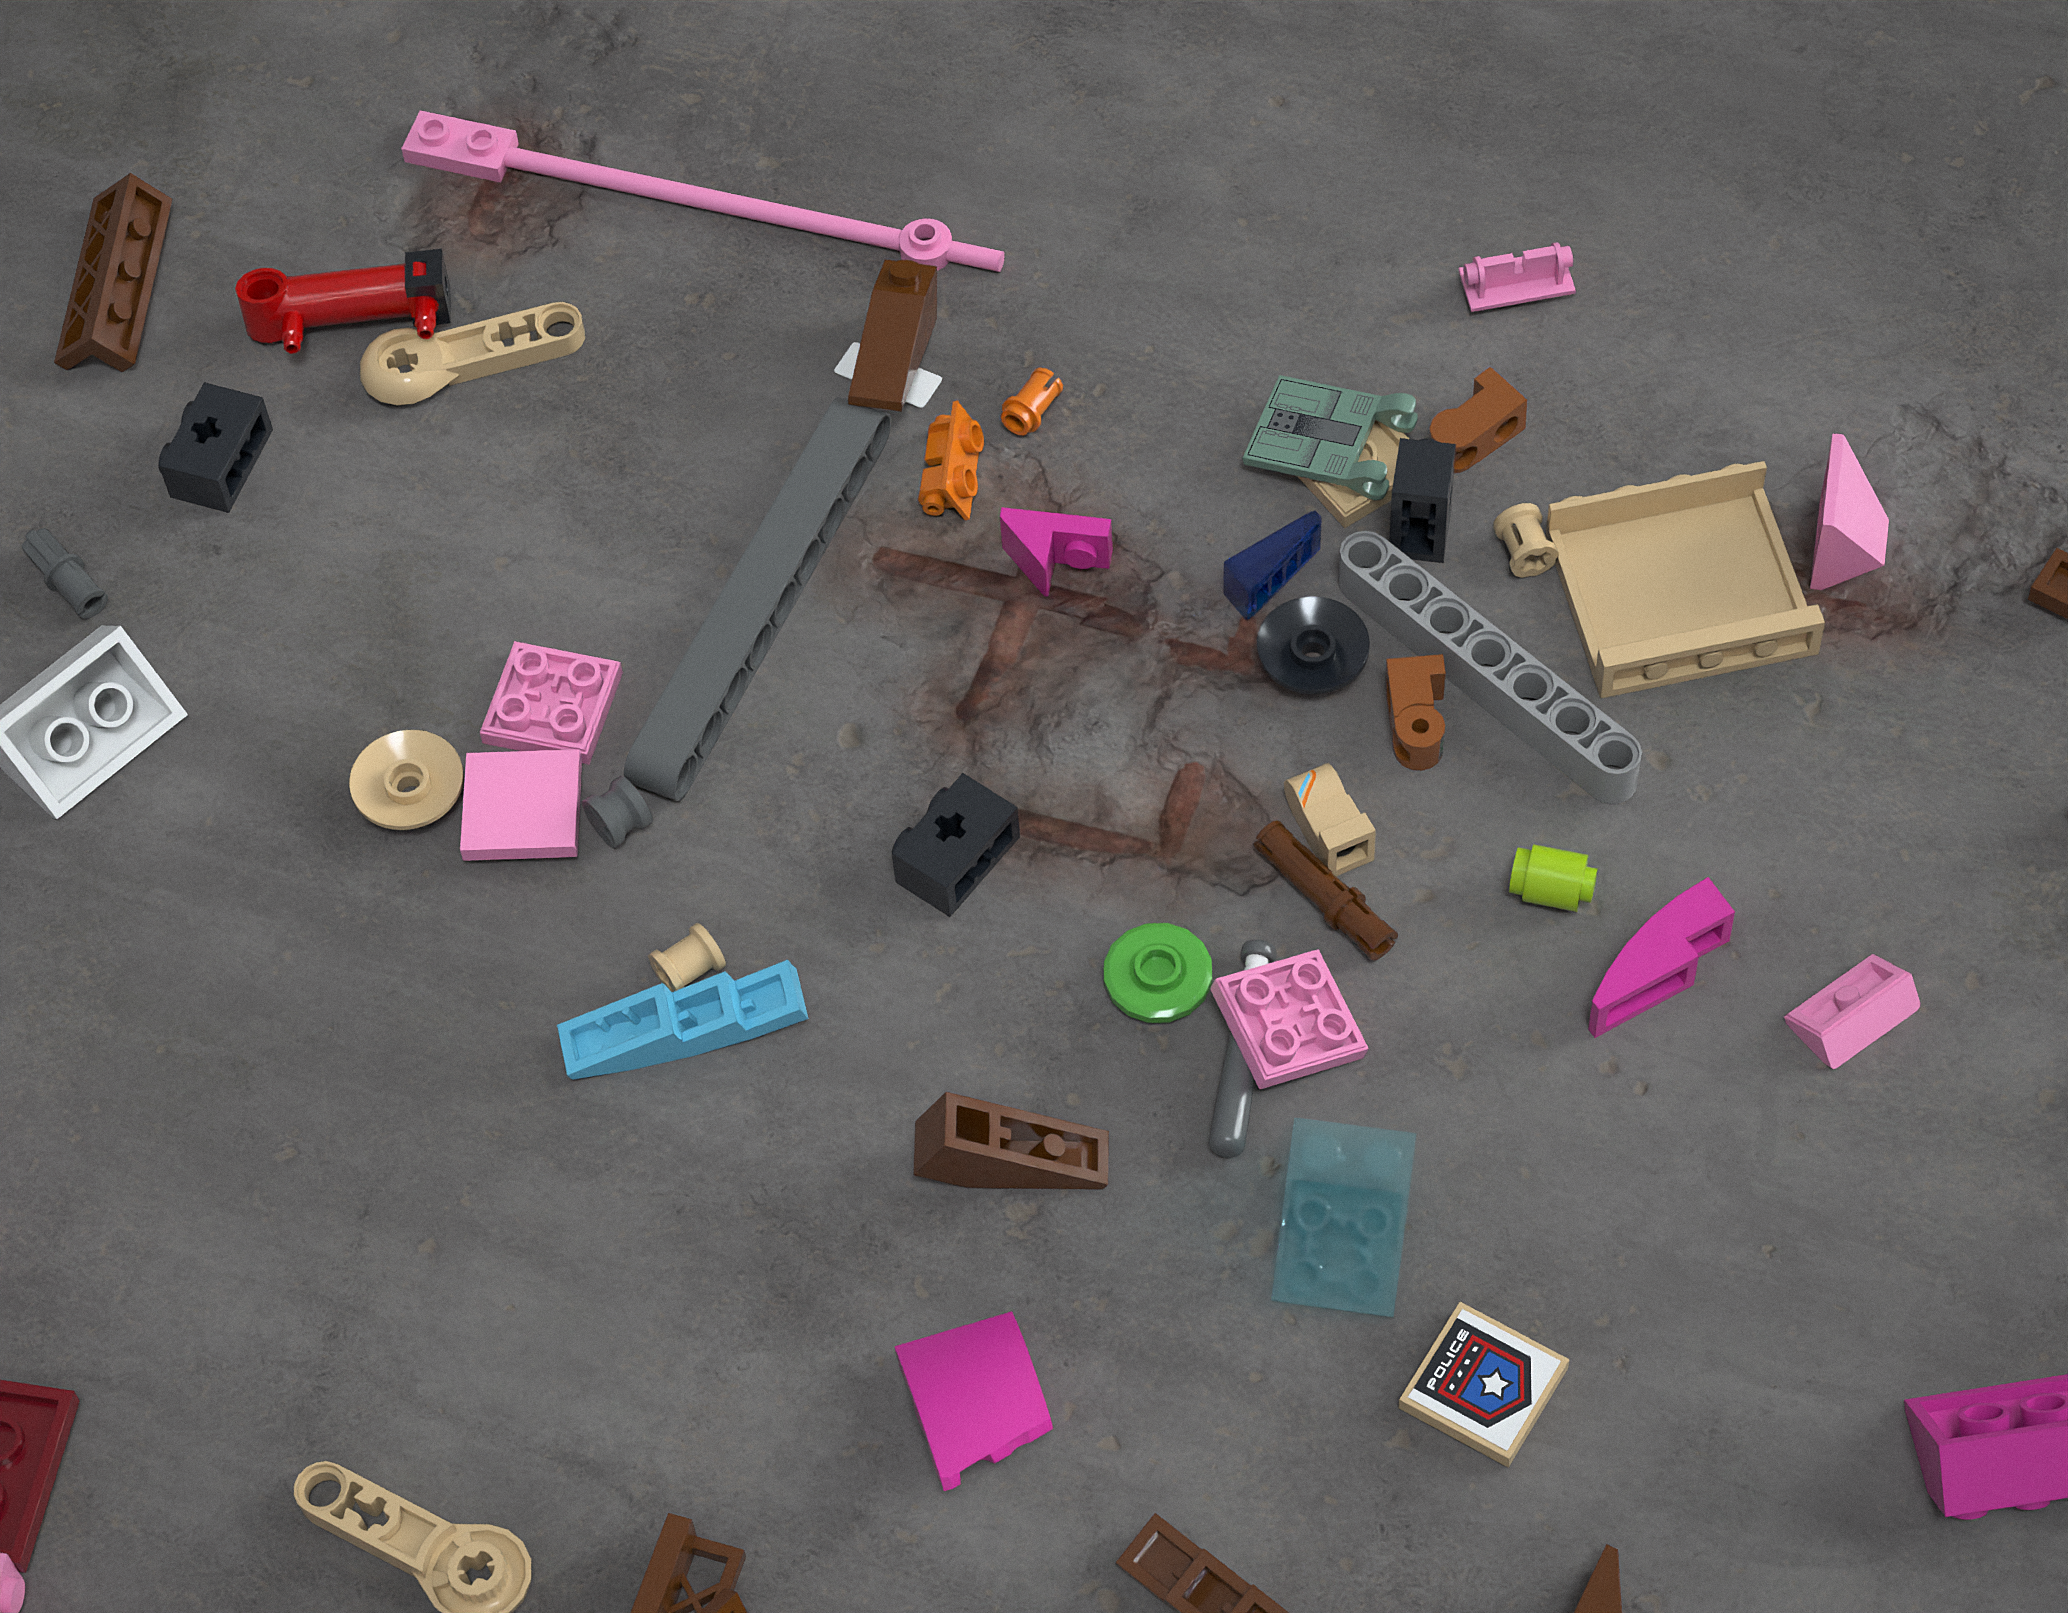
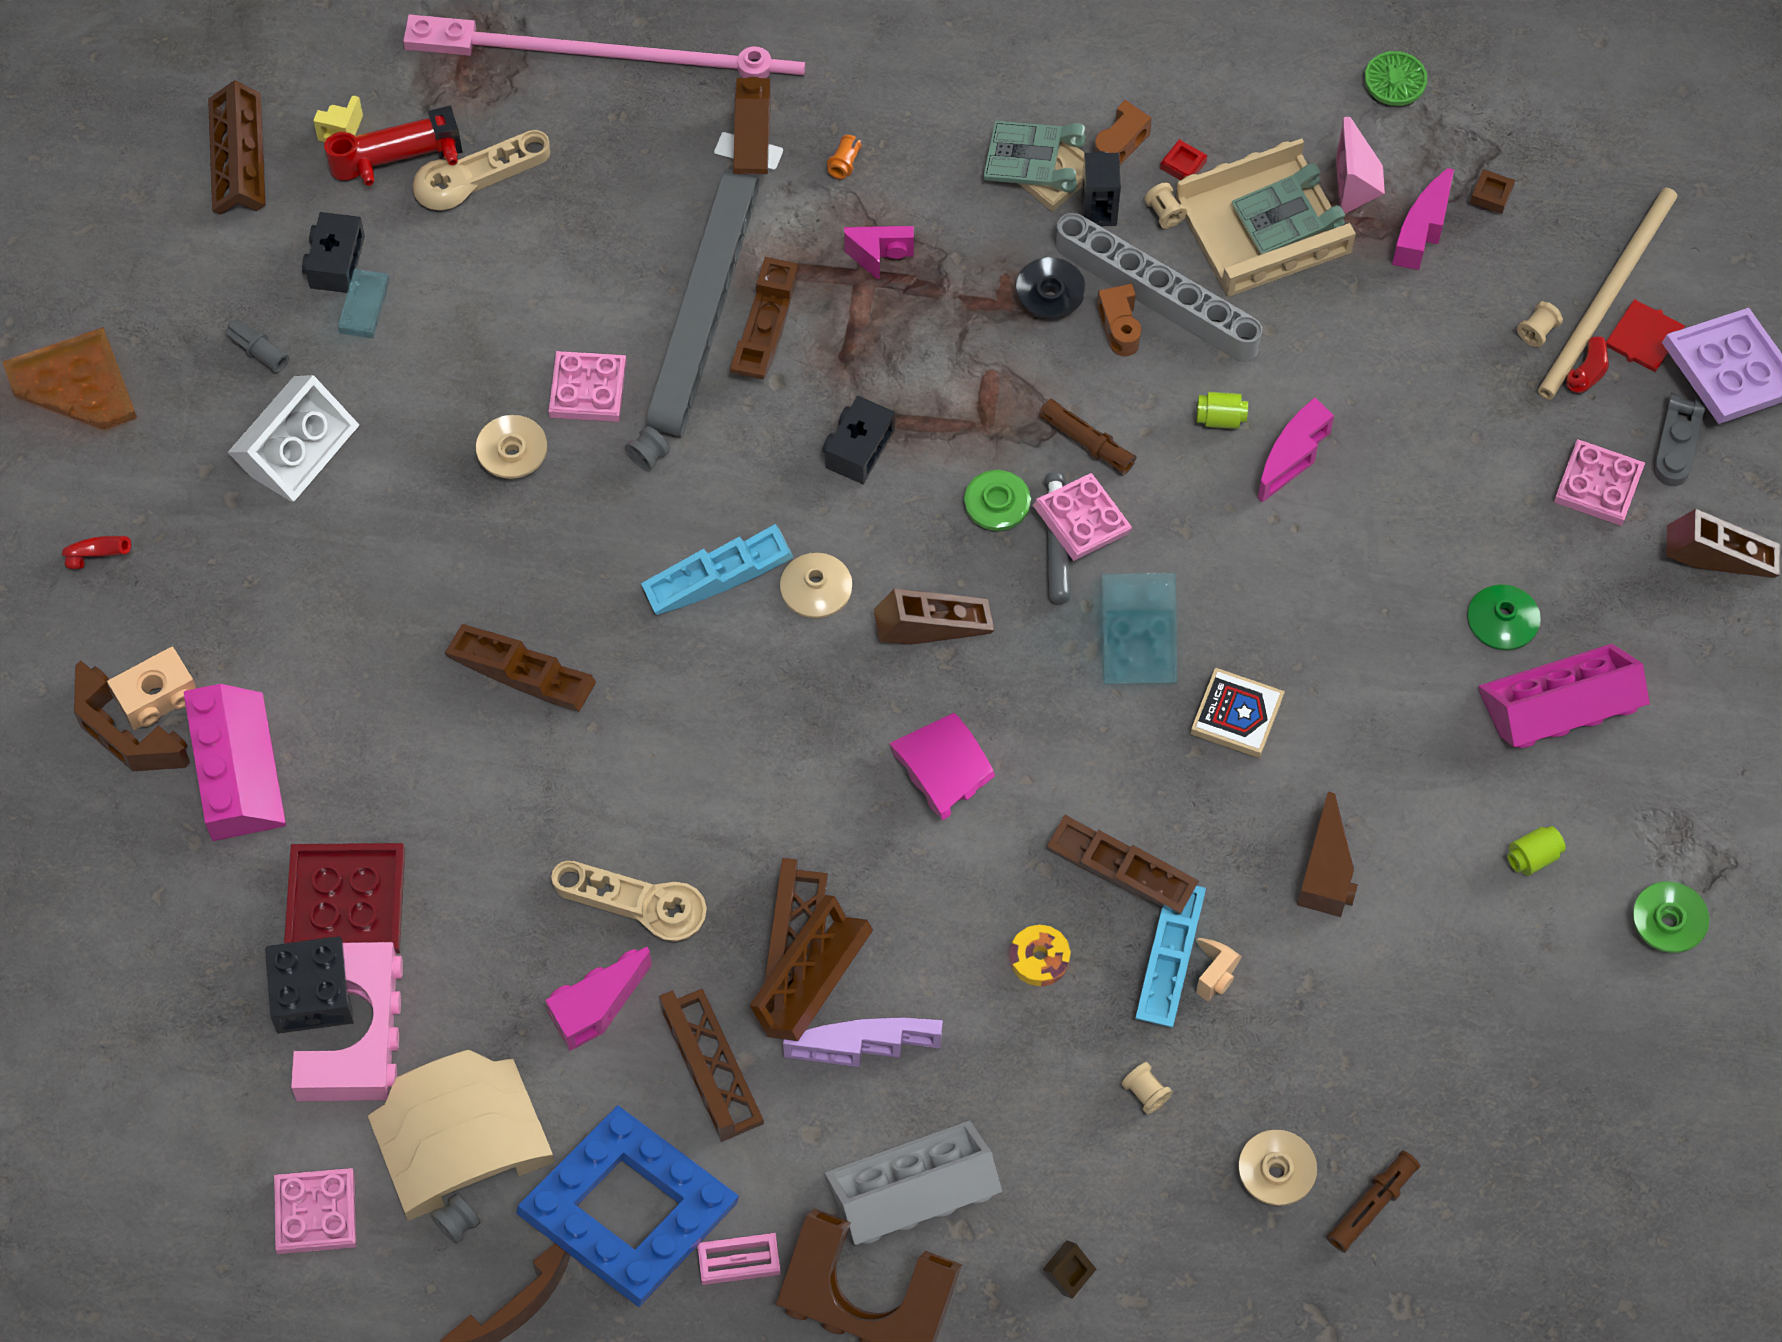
camera: 15 degrees left, 5 degrees up
bright pink tile [460,749,582,861] -> none
tan bush [648,923,726,992] -> none
orange hinge [918,400,984,521] -> none
clear blue slope [1223,510,1322,620] -> none
tan leg [1284,763,1376,876] -> none
bright pink hinge [1458,242,1576,312] -> none
bright pink slope [1784,954,1920,1069] -> none
none -> light yellow panel [313,96,363,142]
none -> clear light blue tile [338,269,390,339]
none -> reddish brown slope [445,624,596,712]
none -> reddish brown slope [730,257,799,380]
none -> tan dish [780,553,852,618]
none -> red tile [1160,139,1208,181]
none -> sand green flag [1232,163,1345,255]
none -> bright green wheel [1364,51,1427,106]
none -> dark pink slope [1392,168,1454,270]
none -> green dish [1467,584,1540,651]

